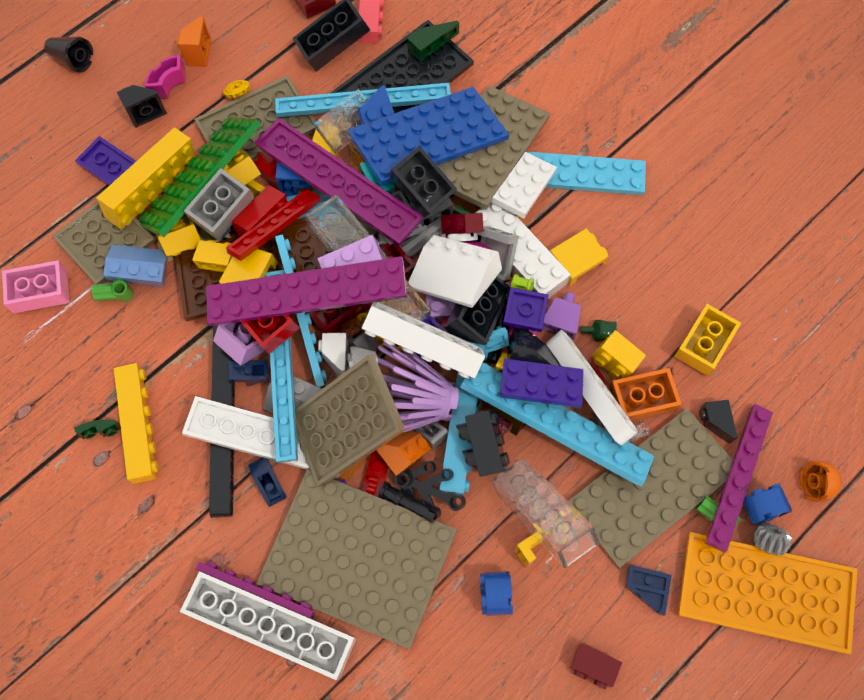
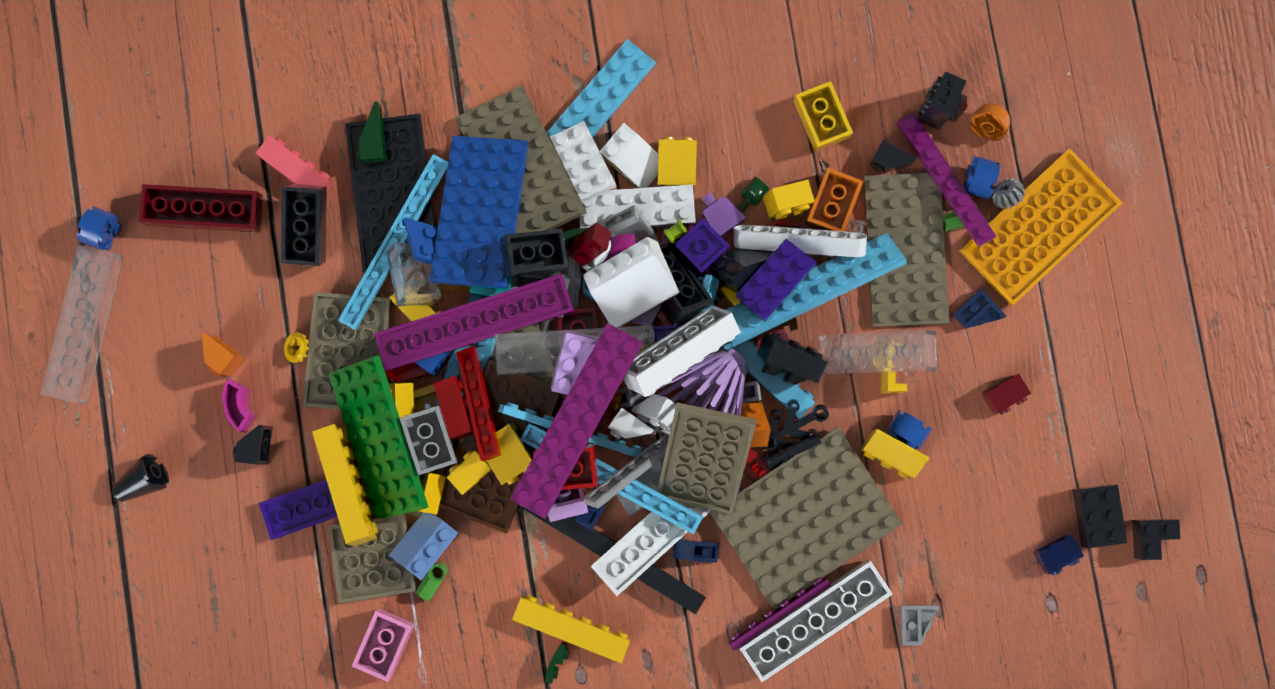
camera: 55 degrees left, 15 degrees up
none -> light grey tile [583,434,669,508]
none -> white slope [600,123,658,188]
none -> yellow slope [860,429,930,480]
none -> black piece [918,71,968,130]

